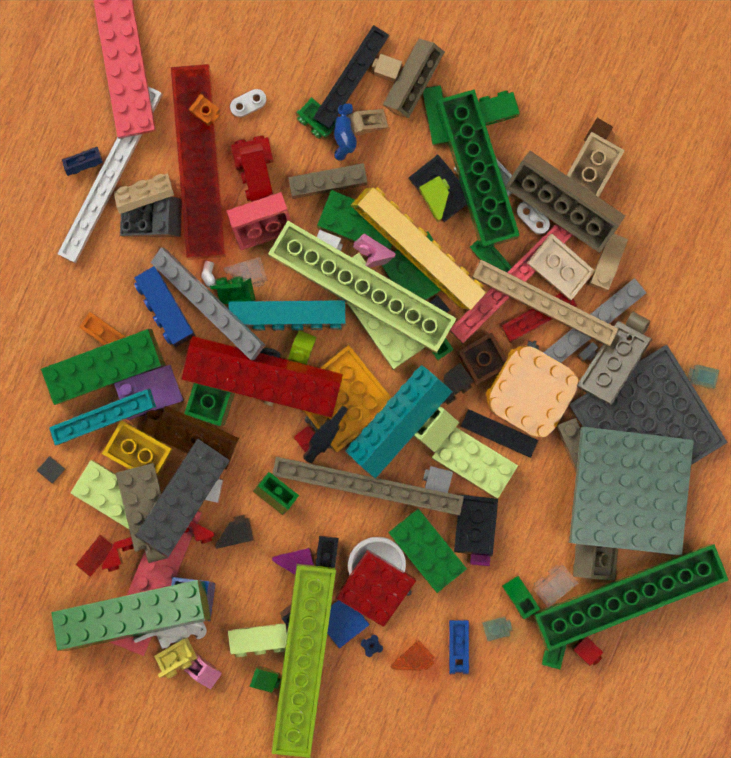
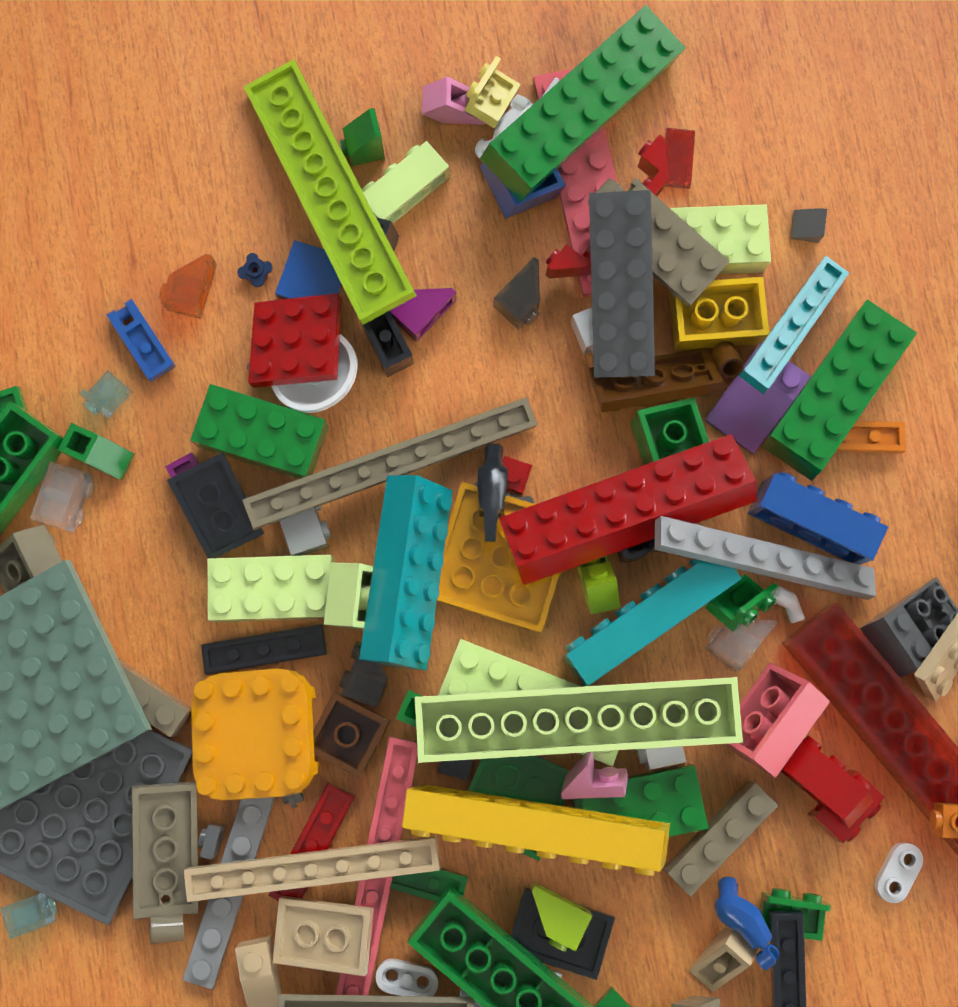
camera: 145 degrees right, 5 degrees down
green brick [253,472,299,515] -> none

